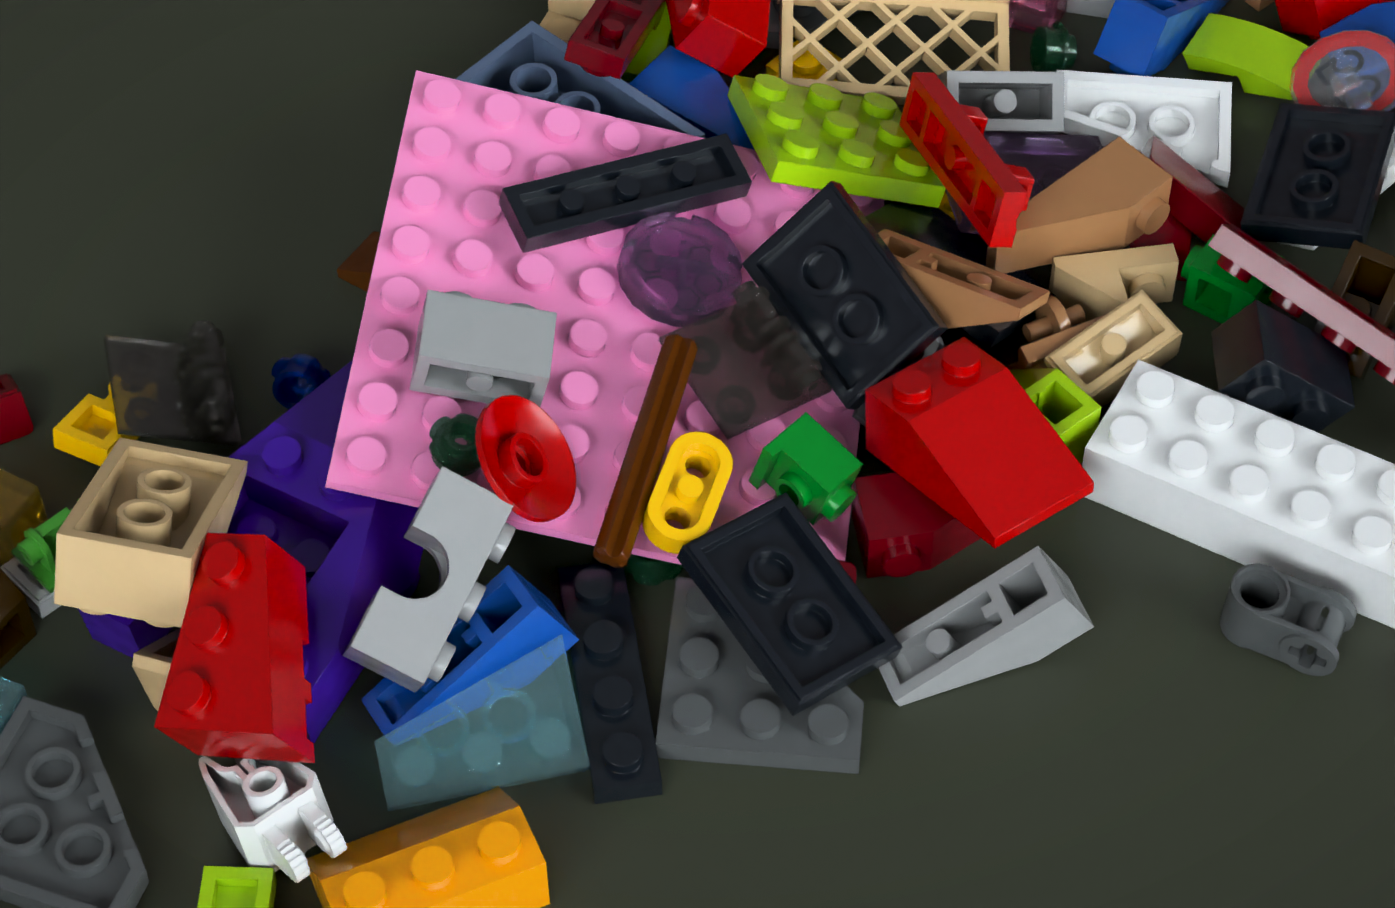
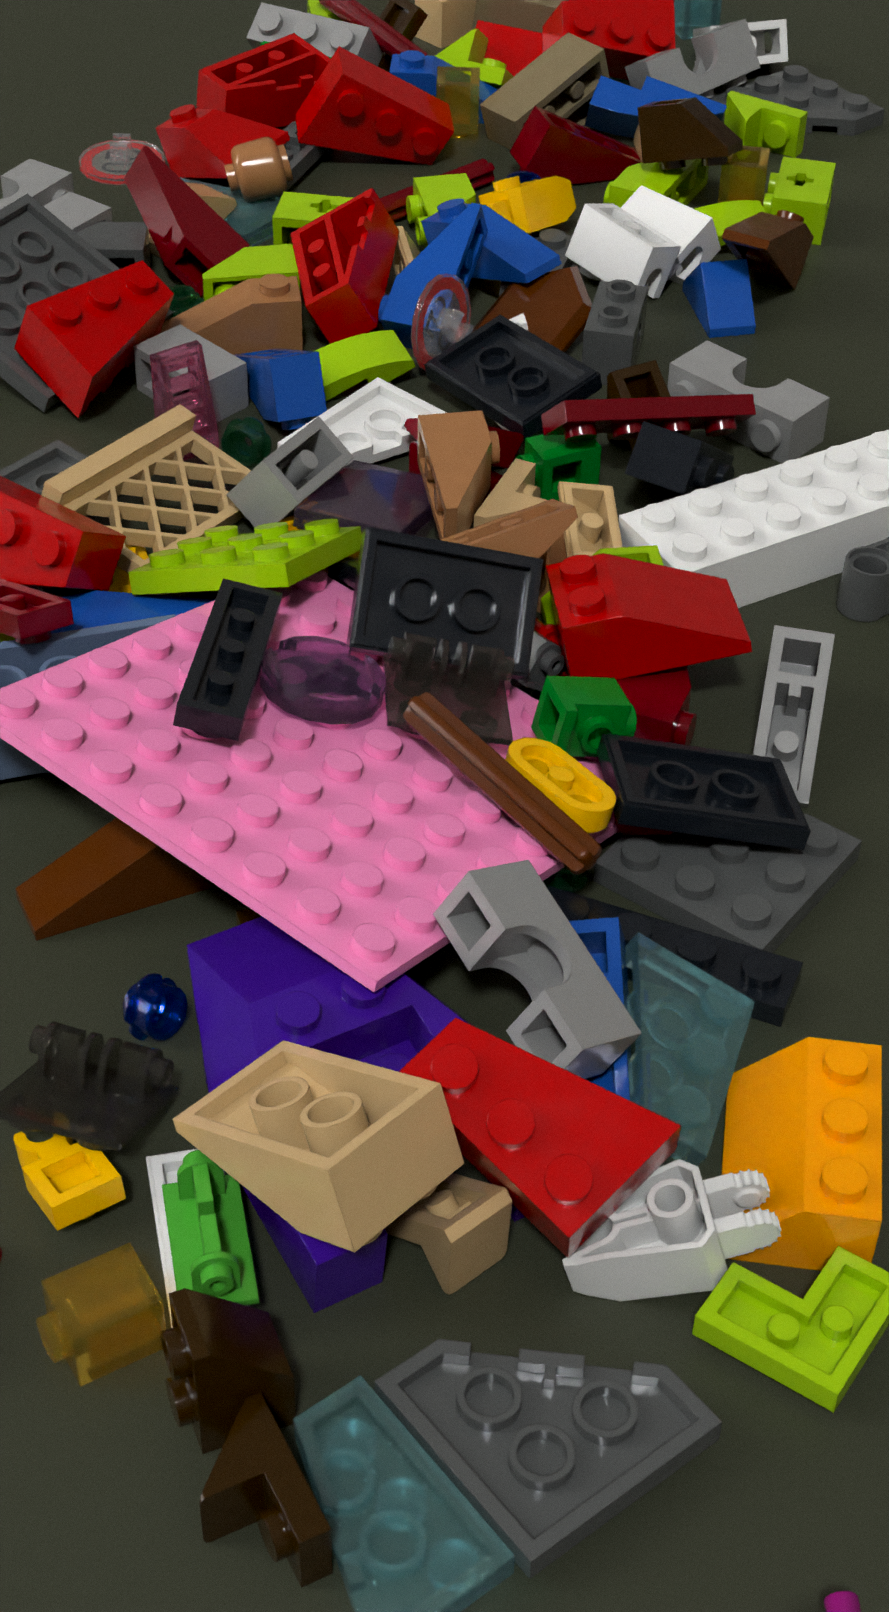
camera: 60 degrees left, 10 degrees down
light grey brick [409,290,557,407] -> none
clear green plate [429,414,481,477] -> none
red dish [475,395,576,522] -> none
red hinge [899,72,1035,248] -> none

